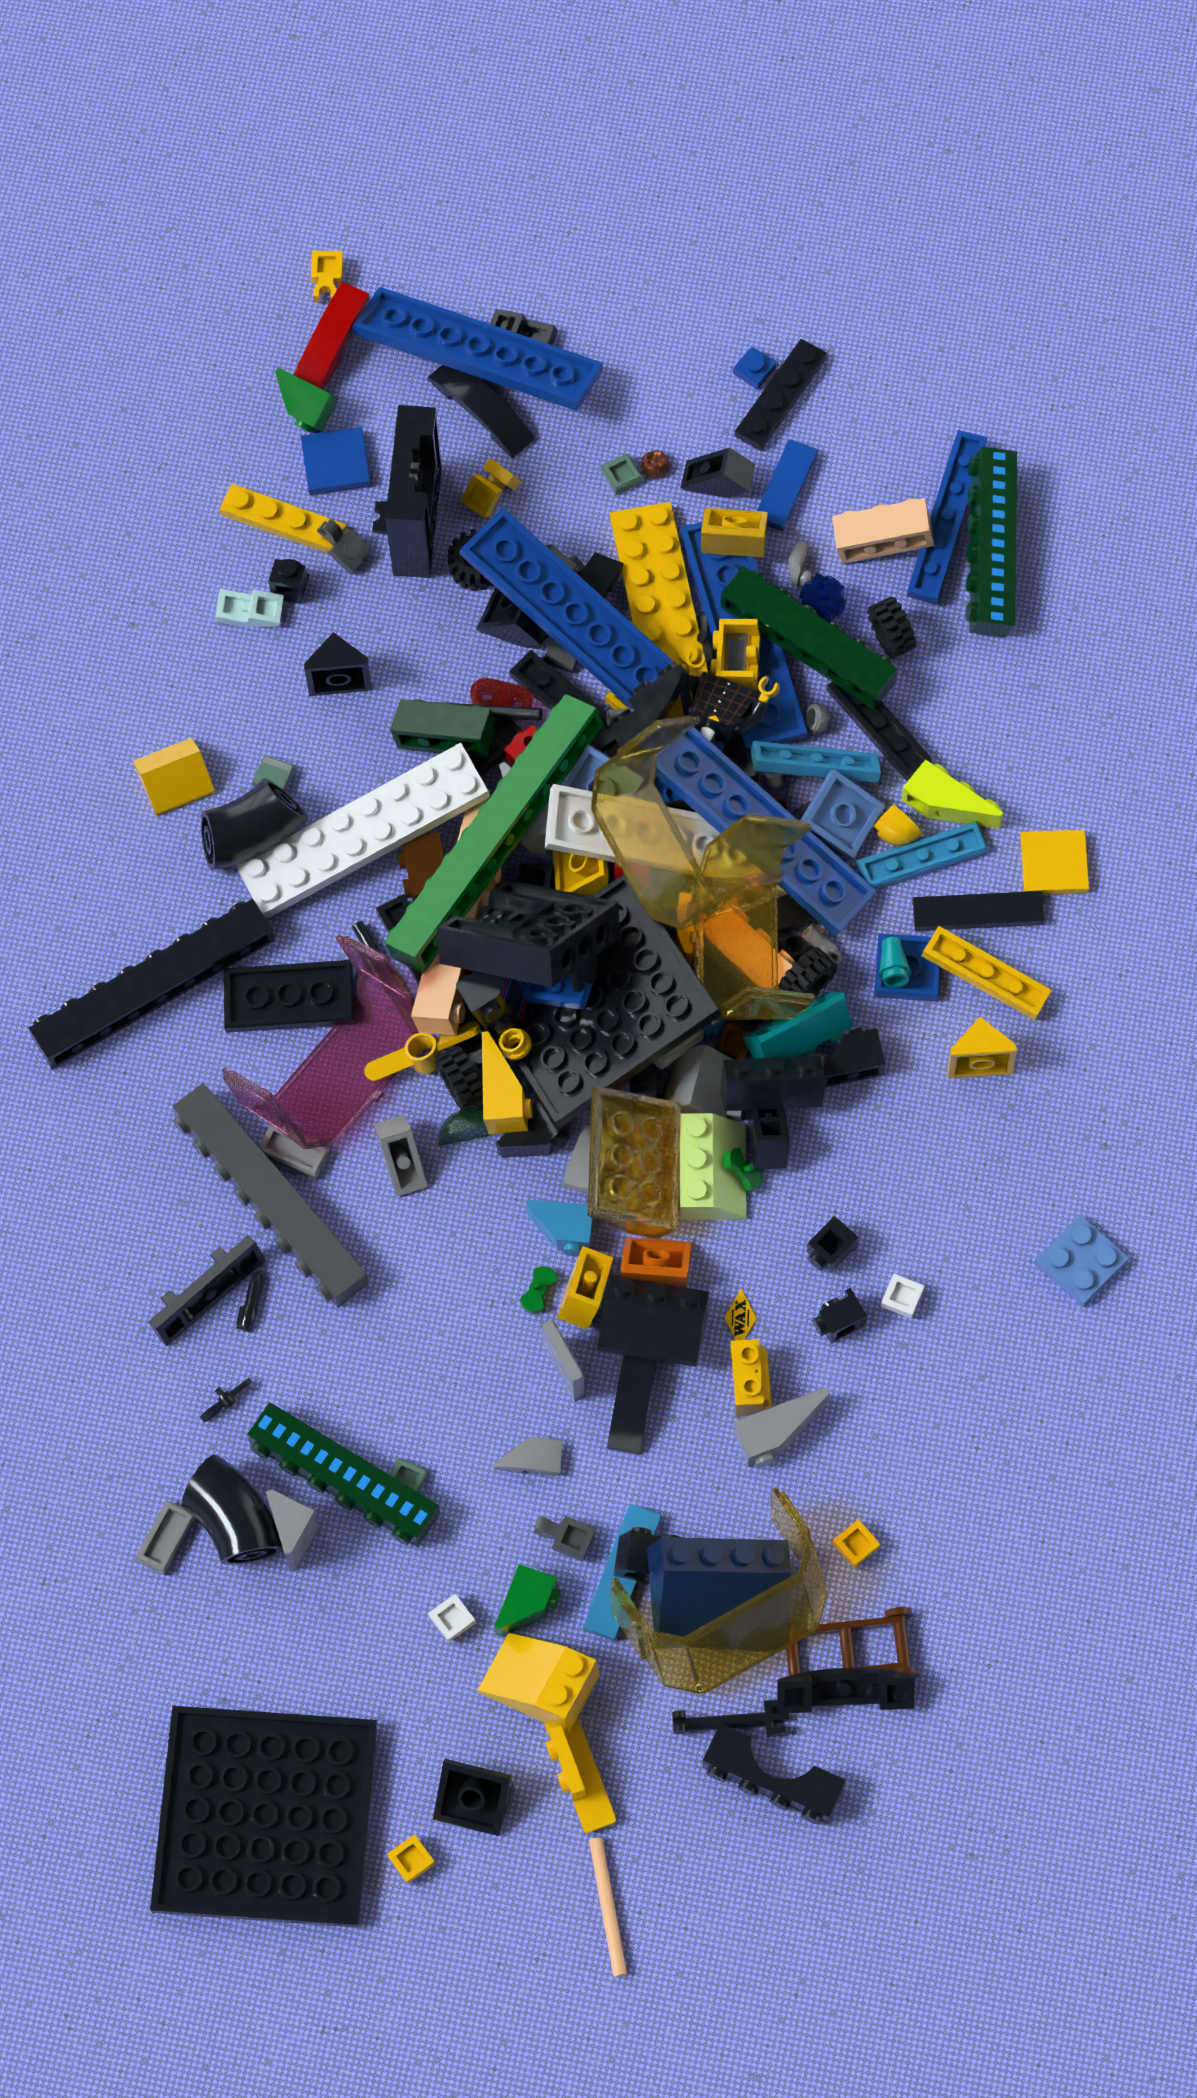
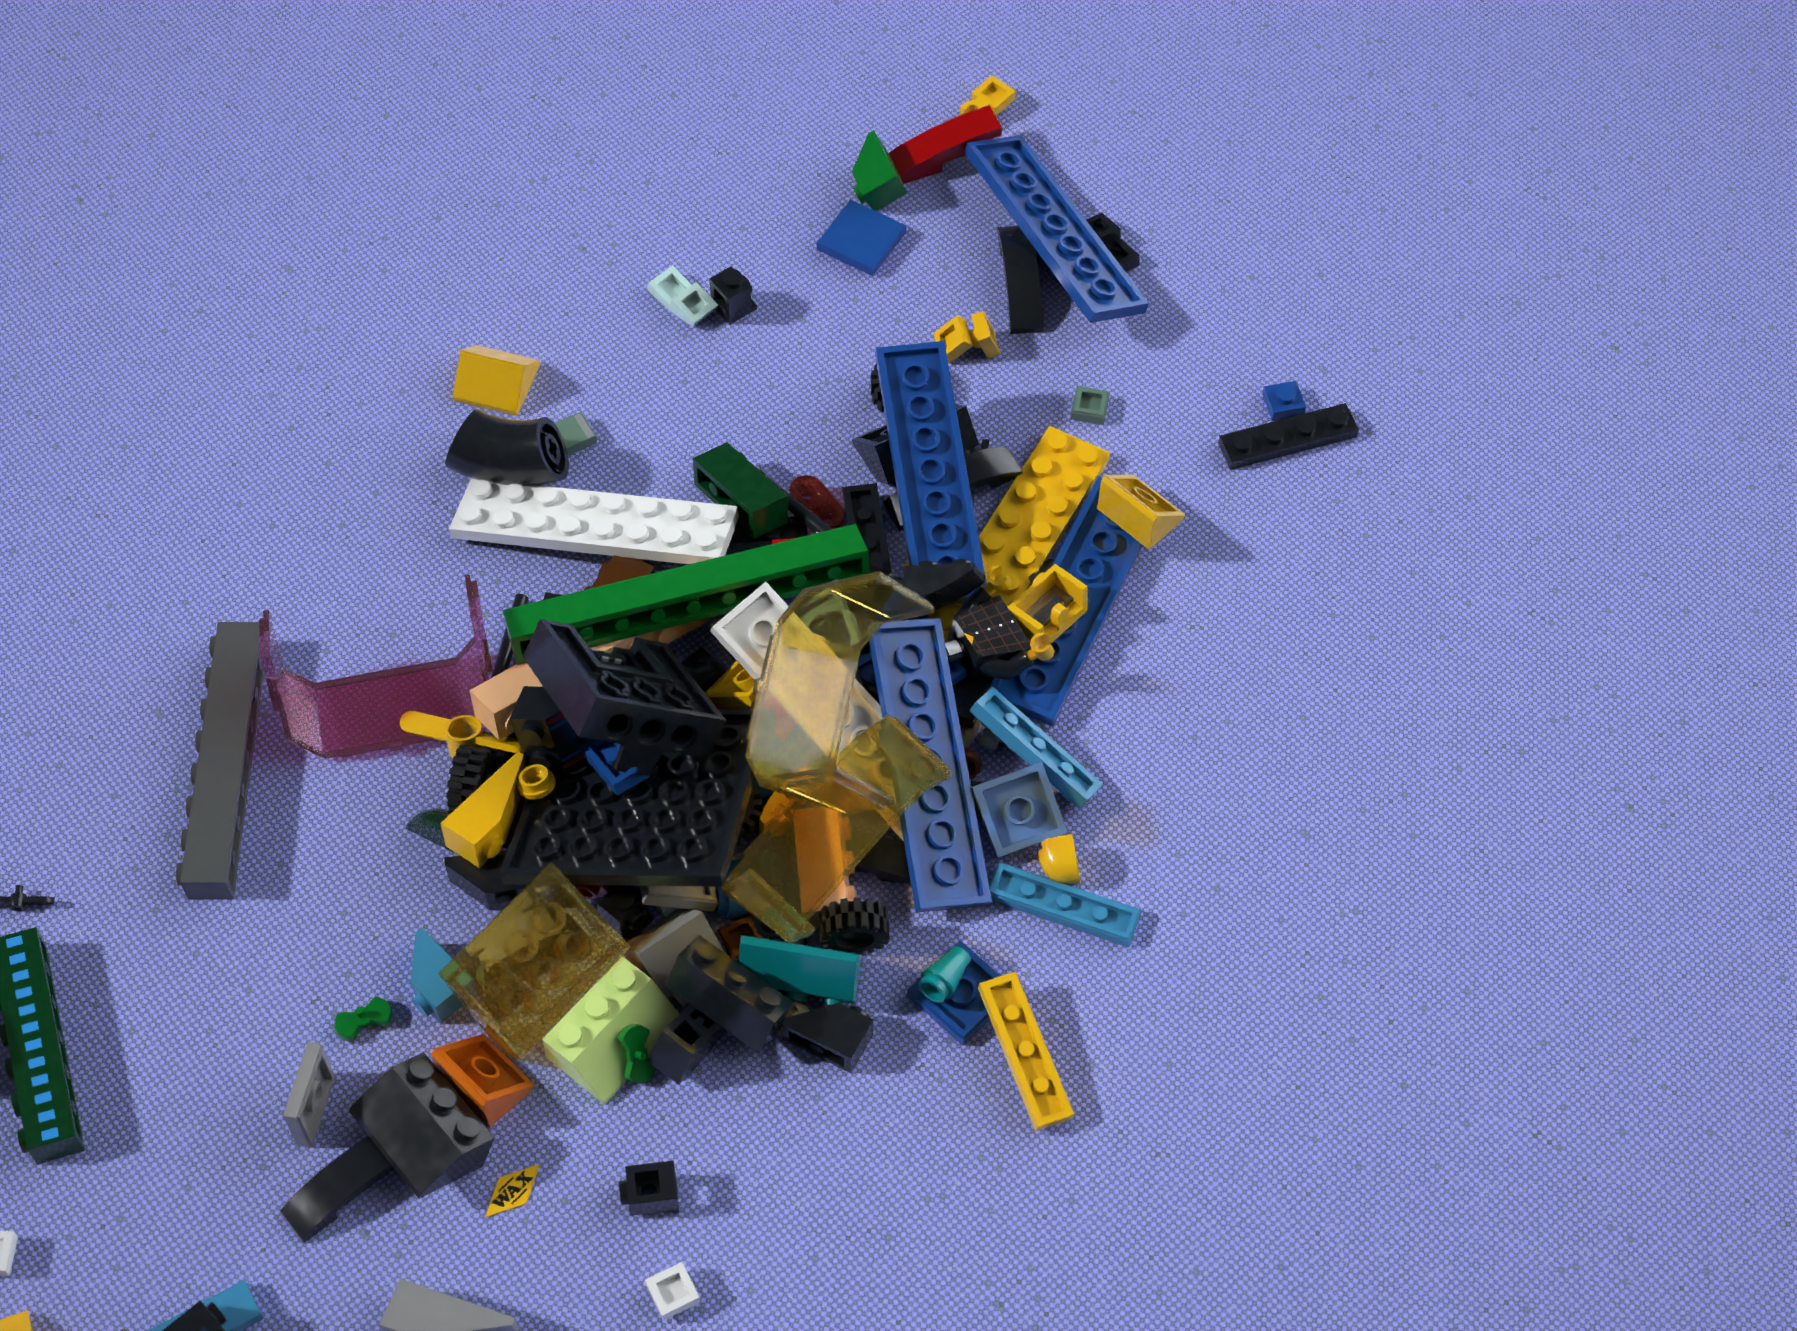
camera: 35 degrees right, 10 degrees down
black brick [28,898,275,1070] -> none
black hinge [148,1235,266,1346] -> none
yellow plate [219,484,347,553] -> none
black tile [223,960,355,1033] -> none
black piece [236,1271,263,1332] -> none
light grey tile [259,1123,331,1180] -> none
black slope [304,632,372,696] -> none
dark grey plate [317,519,372,574] -> none
black piece [372,405,442,578] -> none
light grey slope [373,1114,428,1197] -> none
sand green tile [390,1457,429,1493] -> none
light grey slope [493,1436,563,1476] -> none
green slope [494,1564,561,1637] -> none
dark grey plate [534,1516,596,1562] -> none
yellow slope [557,1246,613,1330] -> none
copper piece [640,450,670,479] -> none
black slope [680,447,755,498] -> none
dark green brick [721,566,898,710] -> none
yellow window [730,1339,772,1417] -> none
blue tile [757,439,818,531] -> none
black plate [776,934,808,962] -> none
light grey arm [788,541,812,587] -> none
clear blue brick [799,573,847,622] -> none
light grey arm [802,925,842,965] -> none
light grey piece [805,703,831,733] -> none
black brick [812,1288,867,1343] -> none
black plate [827,682,932,782] -> none
light nougat brick [832,498,934,564] -> none
black tyre [867,596,916,659] -> none
neon yellow slope [901,759,1004,829] -> none
blue plate [907,430,988,604] -> none
black tile [912,891,1044,931] -> none
yellow slope [947,1017,1017,1079] -> none
dark green brick [965,447,1018,637] -> none
yellow tile [1020,829,1089,895] -> none

